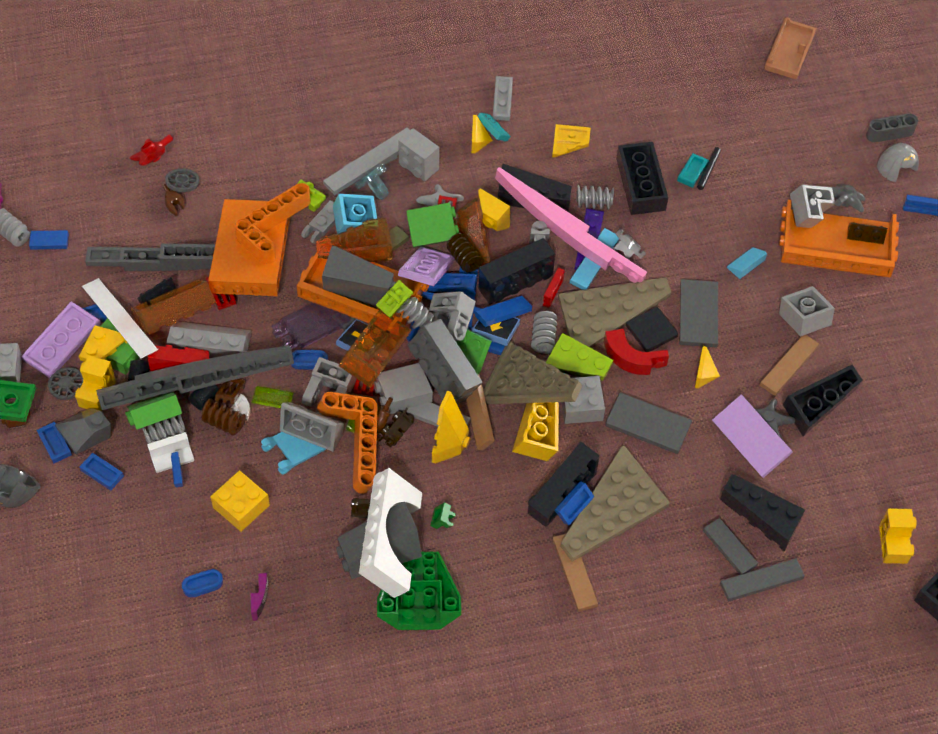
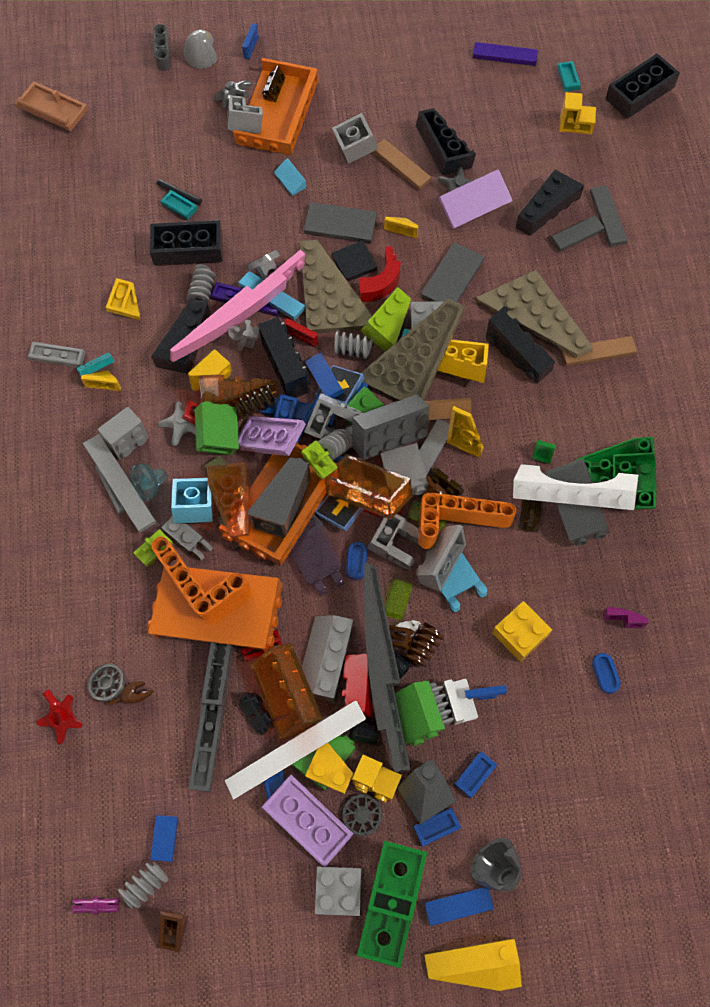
camera: 80 degrees left, 10 degrees up
blue tile [555,482,594,525] -> none

